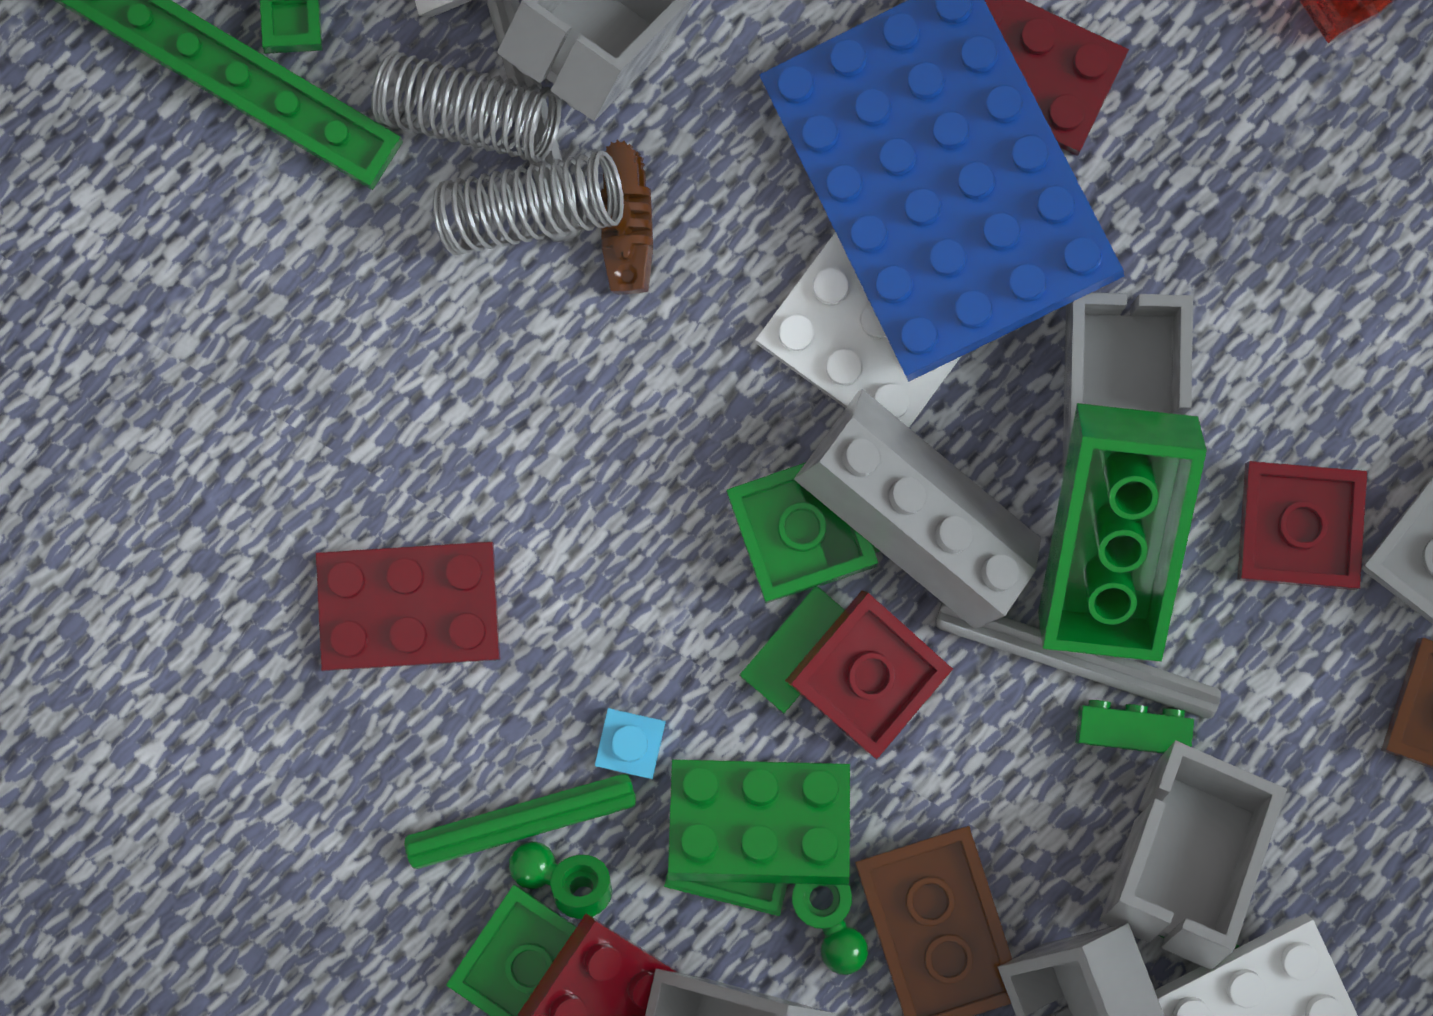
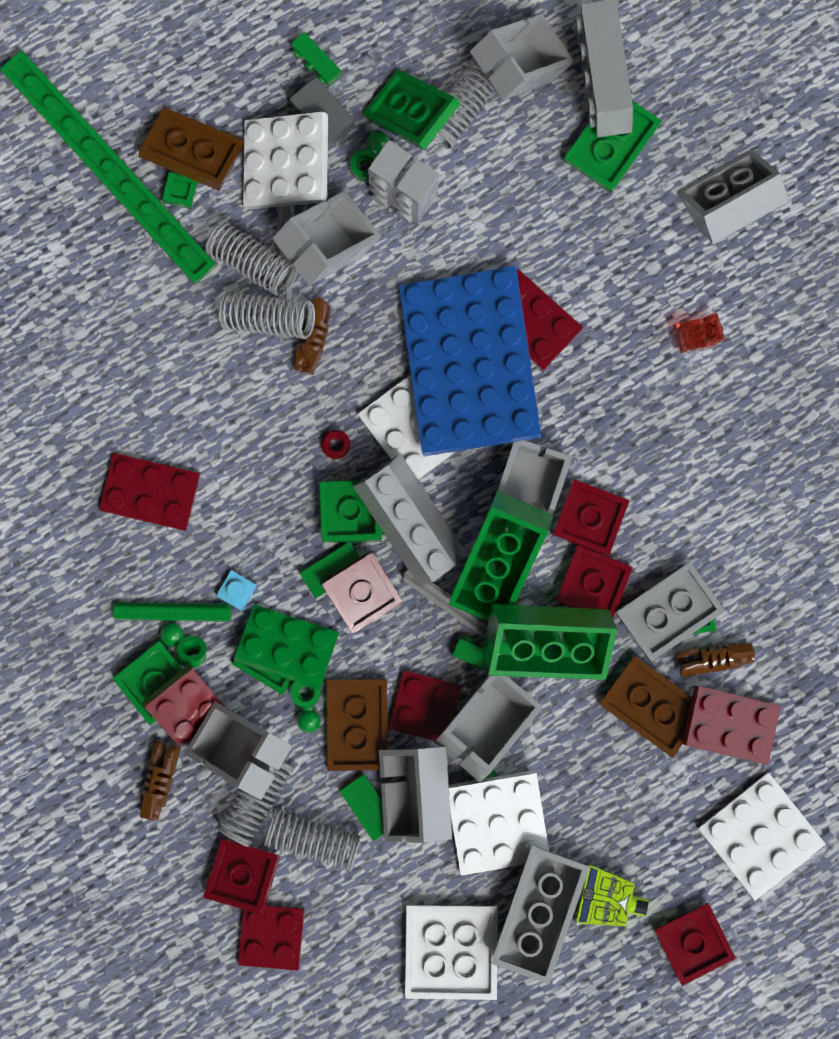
camera: 10 degrees right, 0 degrees up
none -> dark red plate [321,430,351,460]
none -> dark red plate [389,671,462,741]
none -> green brick [482,604,617,680]
none -> dark red plate [553,479,630,557]

